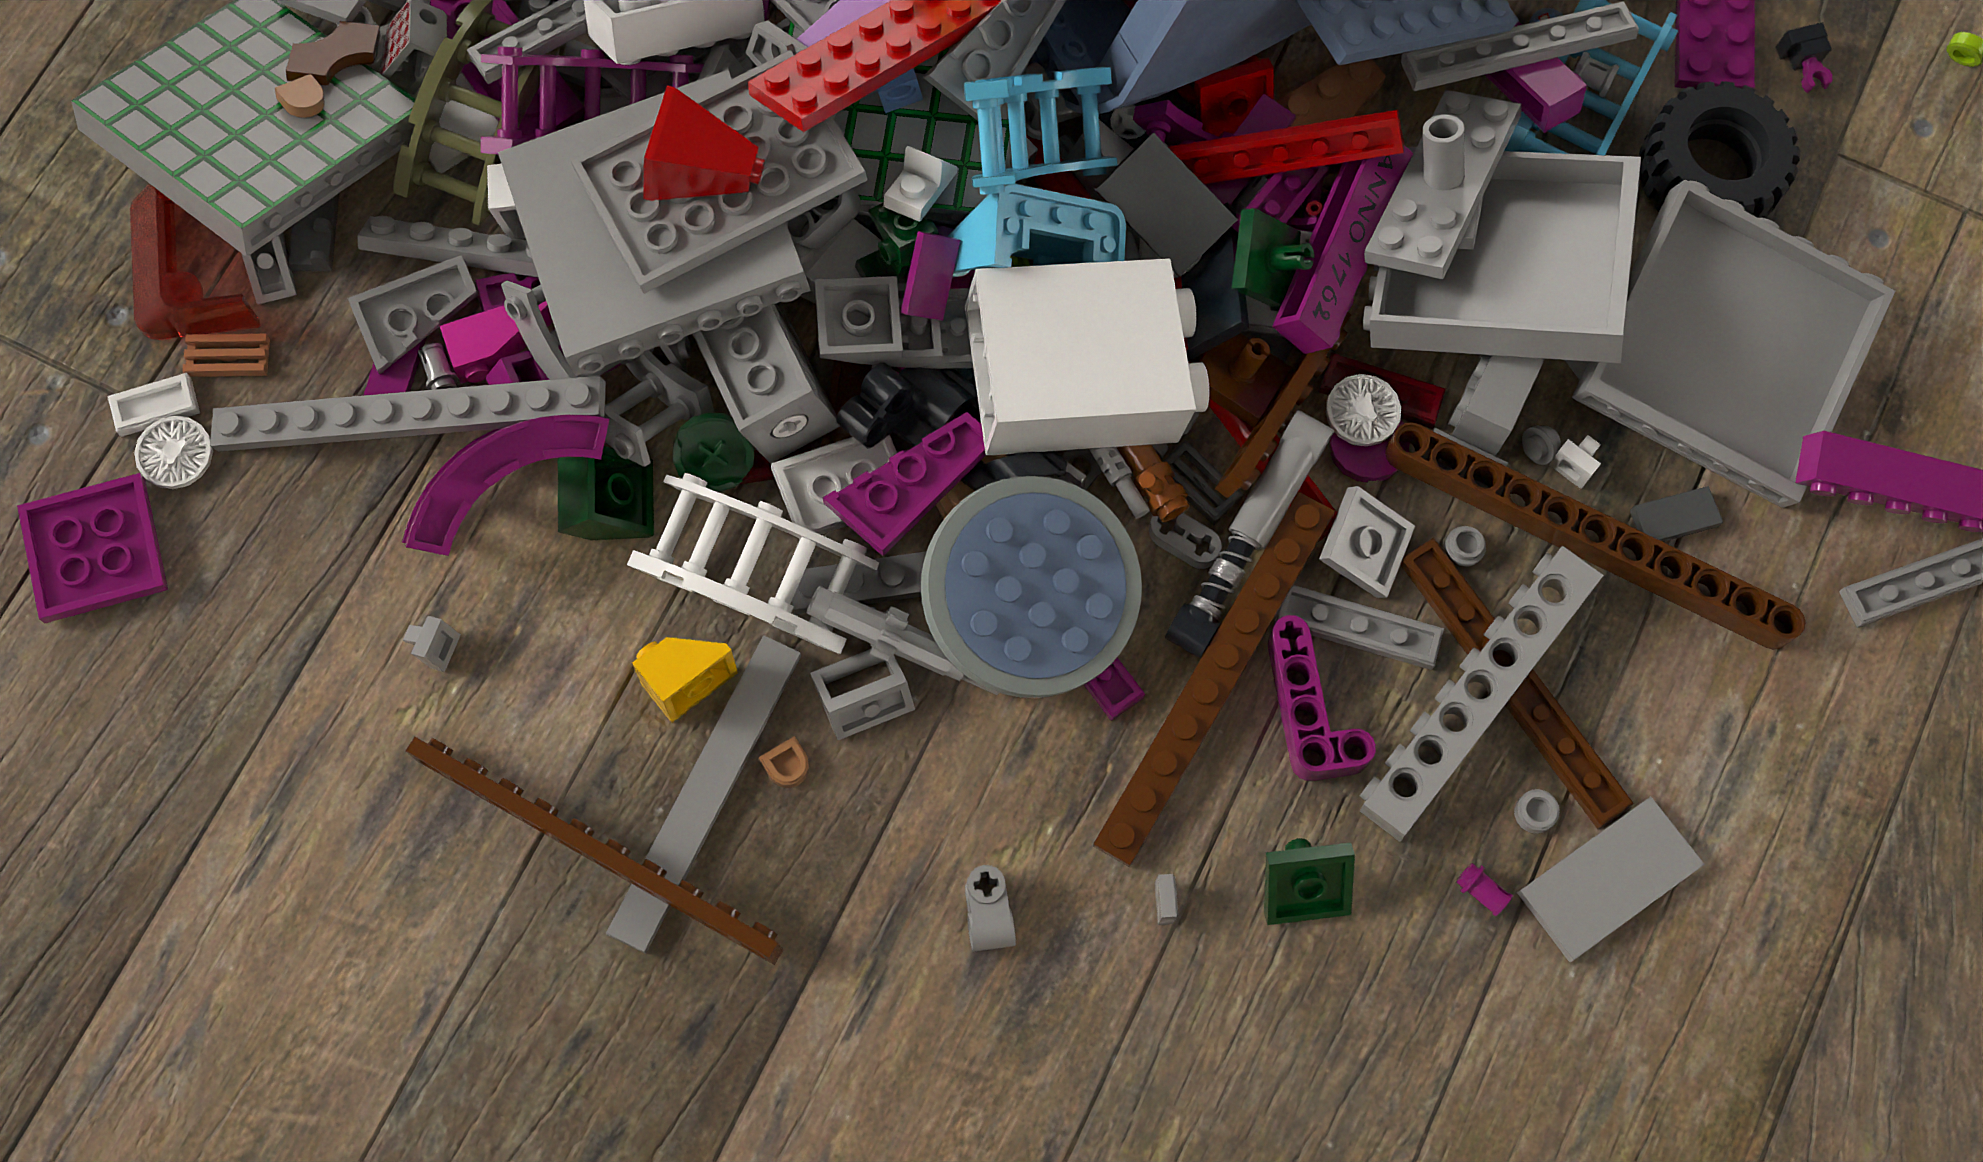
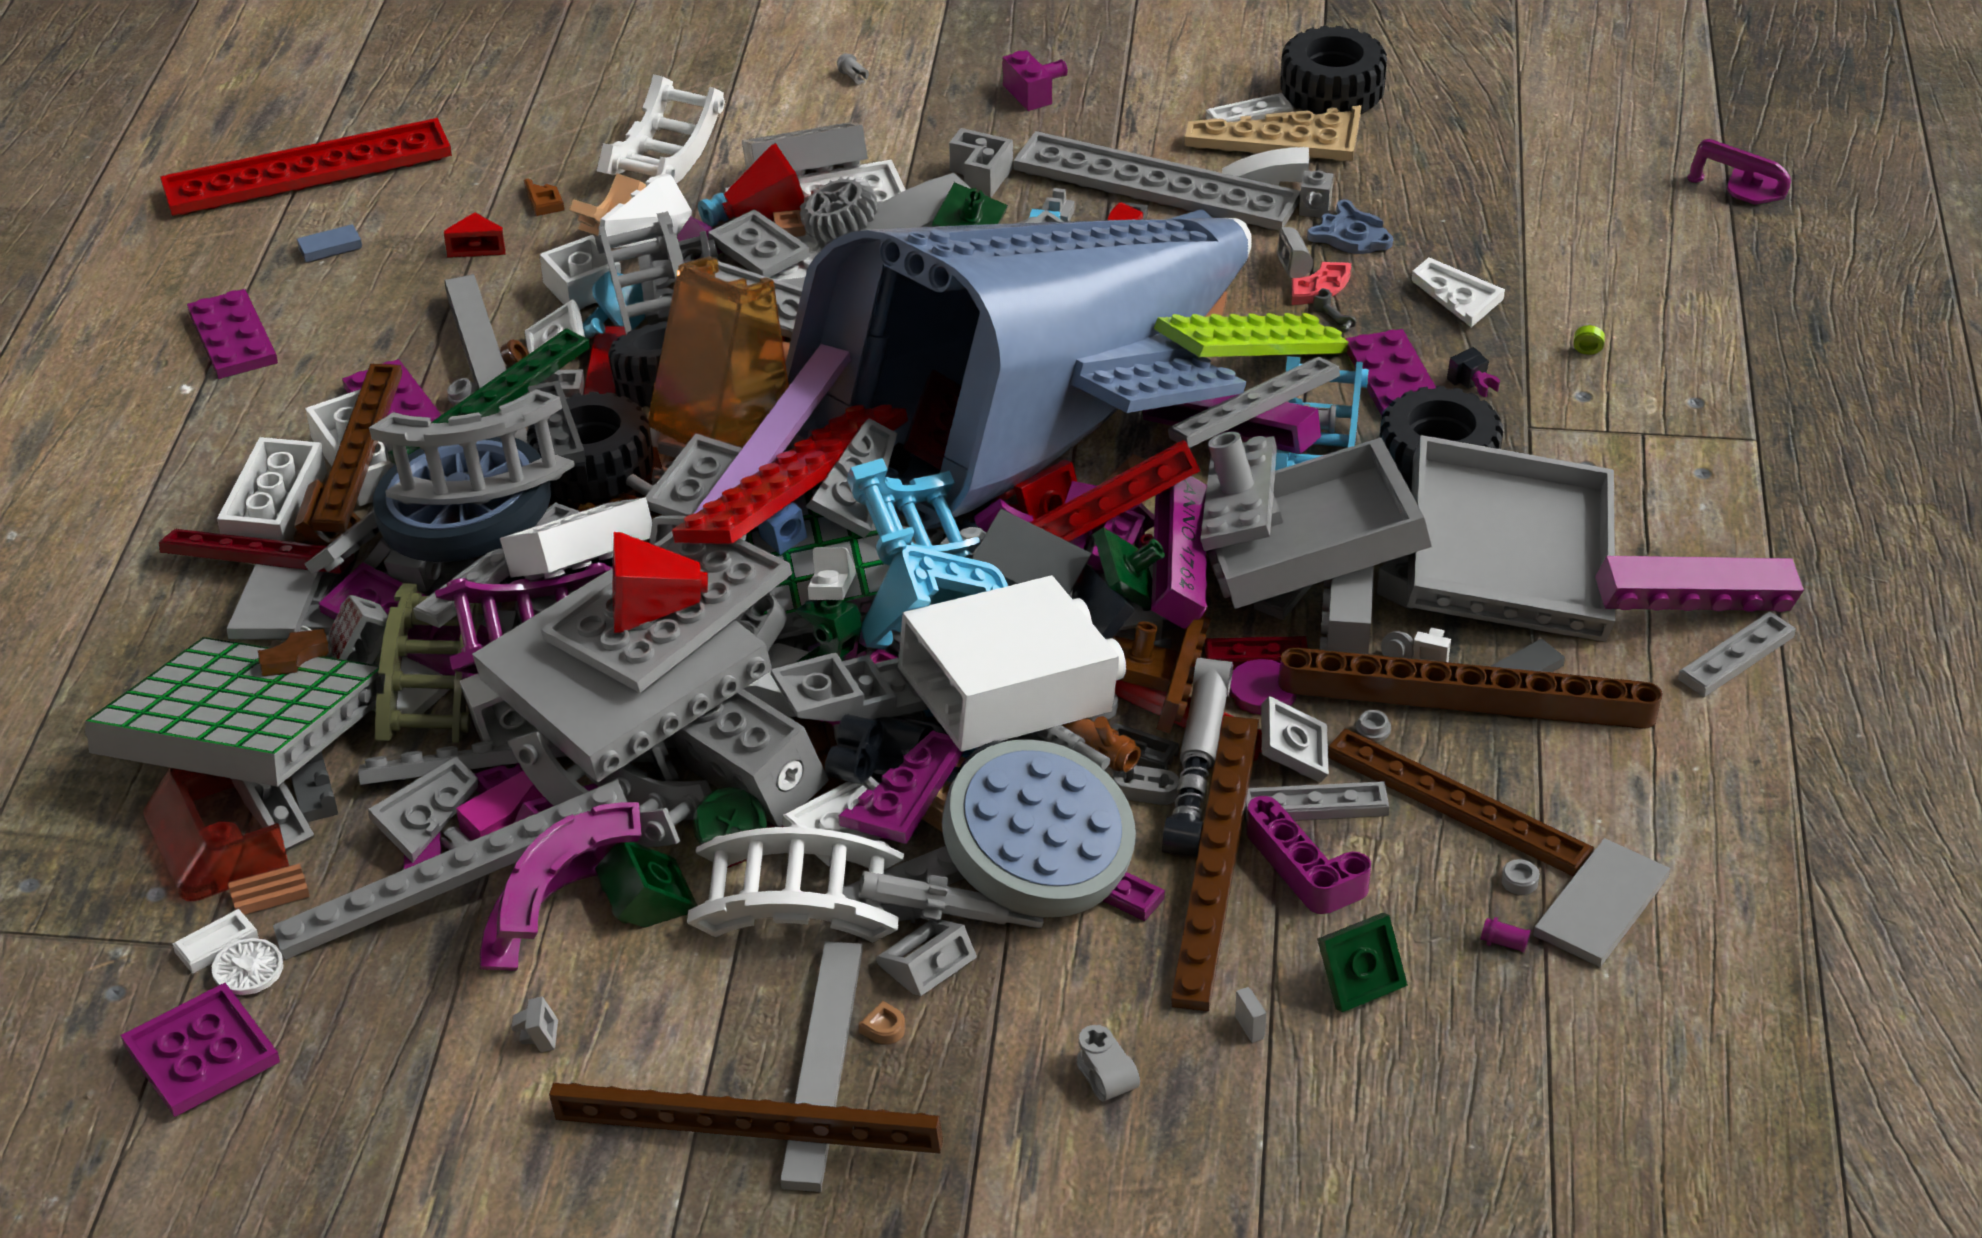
camera: 15 degrees left, 30 degrees down
medium nougat tile [275,74,325,118] -> none
yellow slope [632,637,738,723] -> none
magenta tile [901,231,960,321] -> none
white wheel [1326,374,1401,447] -> none
light grey brick [1360,546,1604,842] -> none

